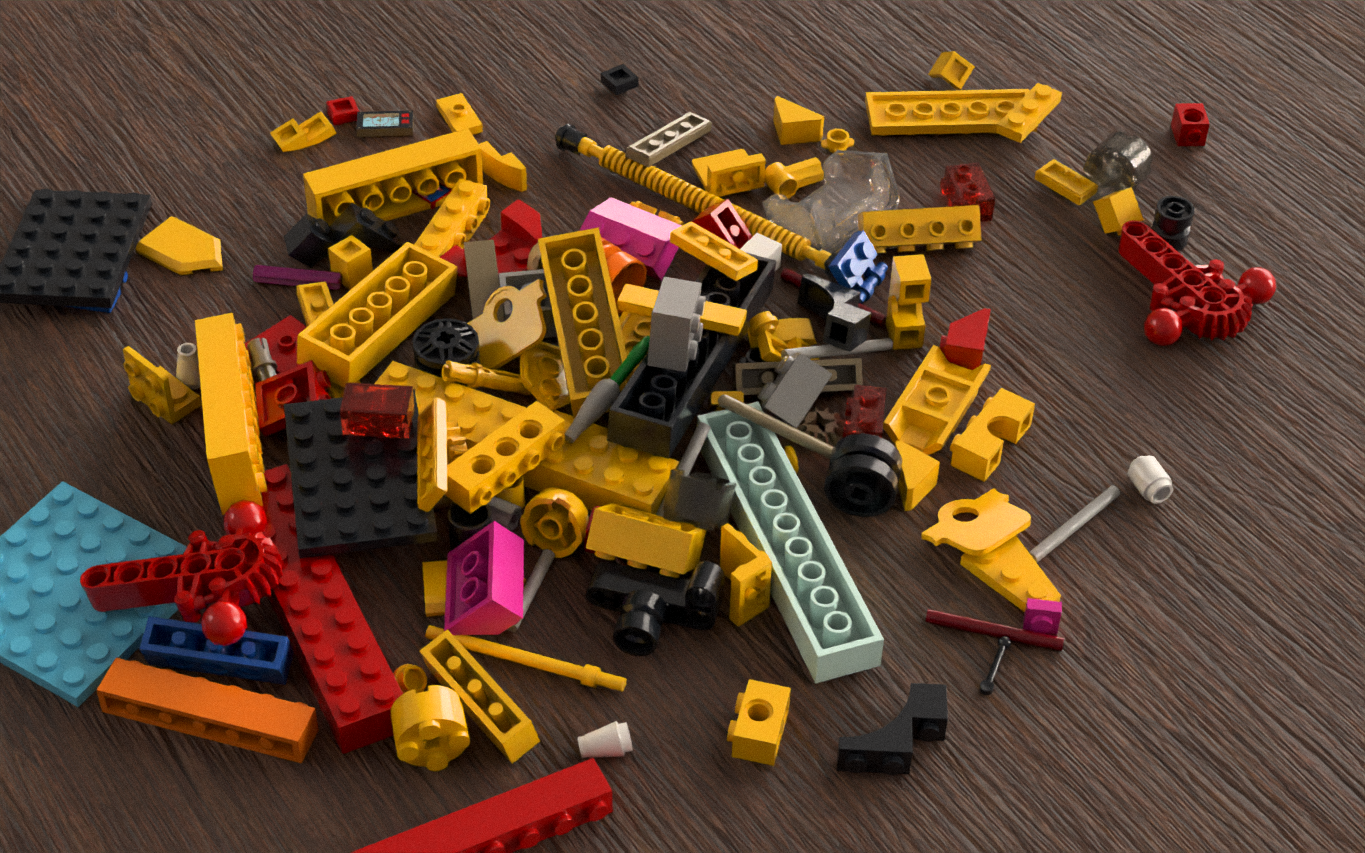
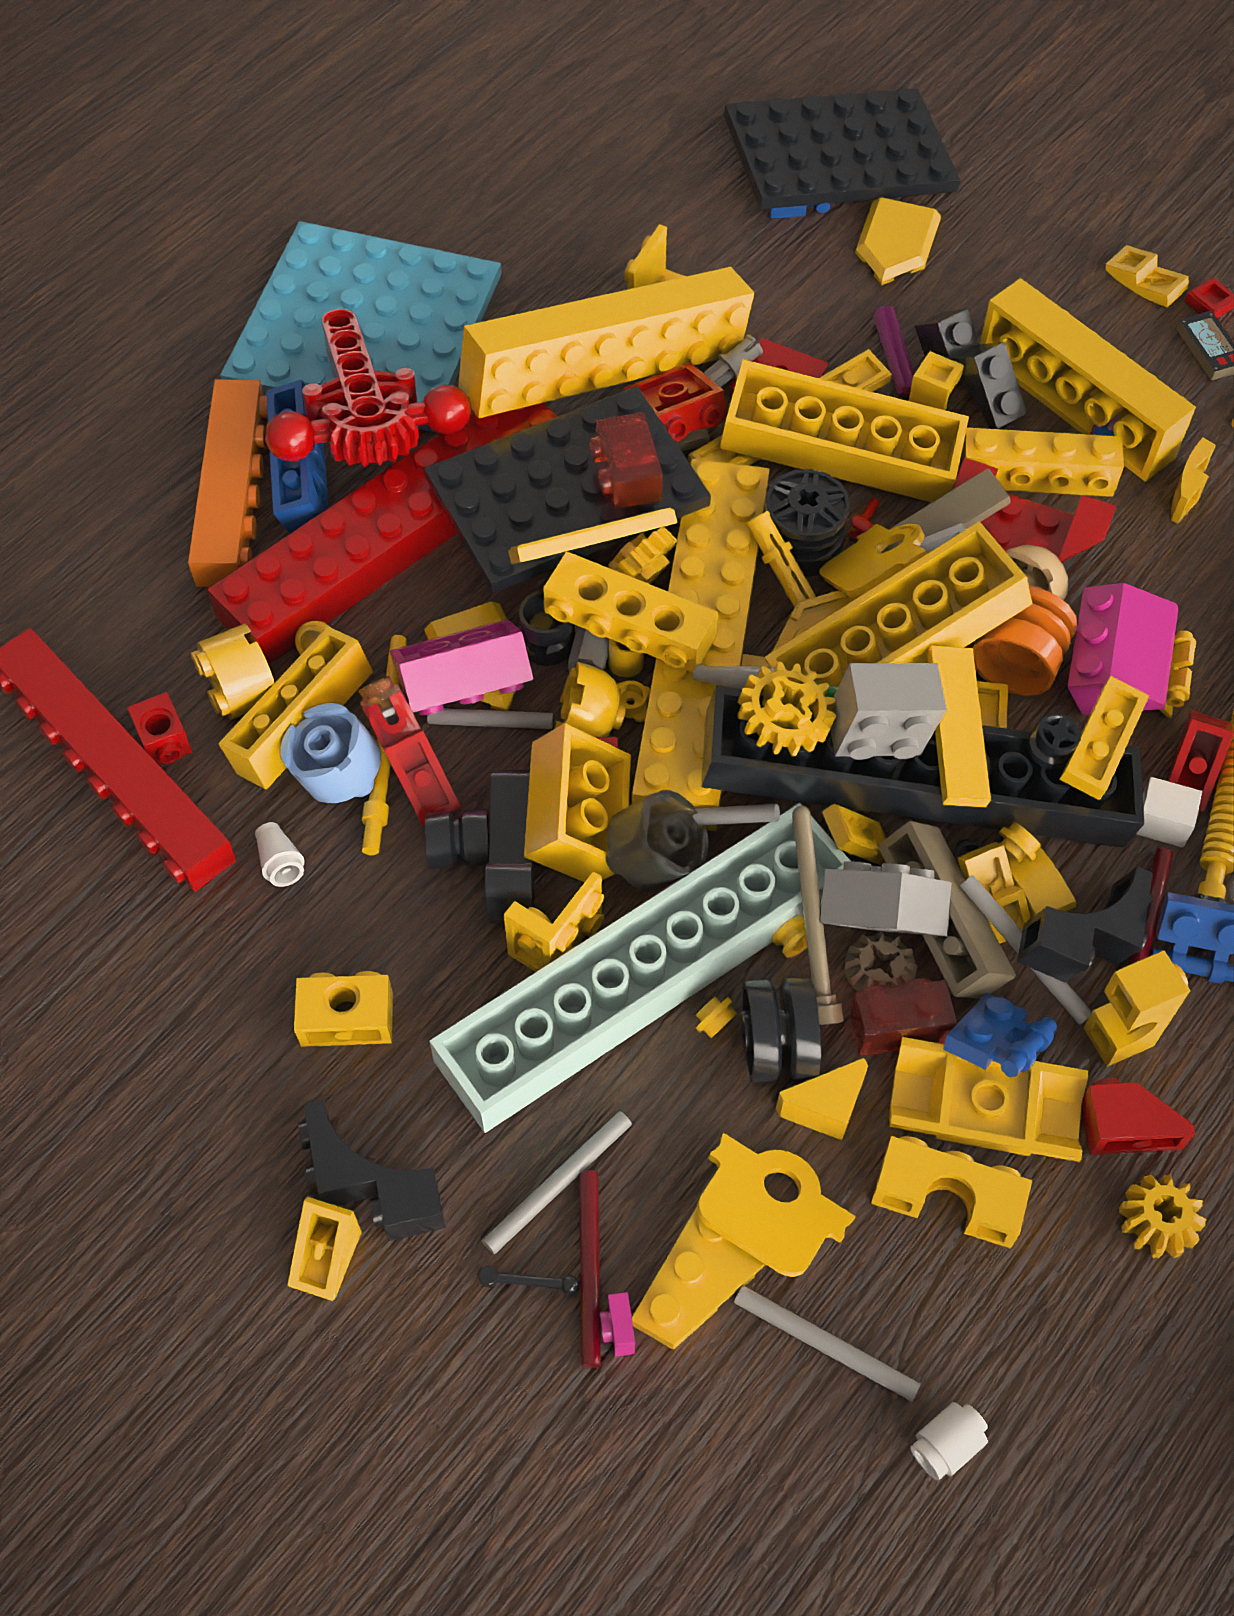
camera: 75 degrees right, 15 degrees up
none -> red brick [127,692,192,765]
none -> light blue brick [280,703,381,803]
none -> yellow slope [288,1197,361,1301]
none -> red plate [359,676,461,826]
none -> light grey bar [482,1111,632,1255]
none -> yellow plate [695,997,737,1038]
none -> yellow gear [738,662,836,756]
none -> blue plate [943,993,1057,1077]
none -> black wheel [1027,713,1081,768]
none -> yellow gear [1119,1174,1206,1259]

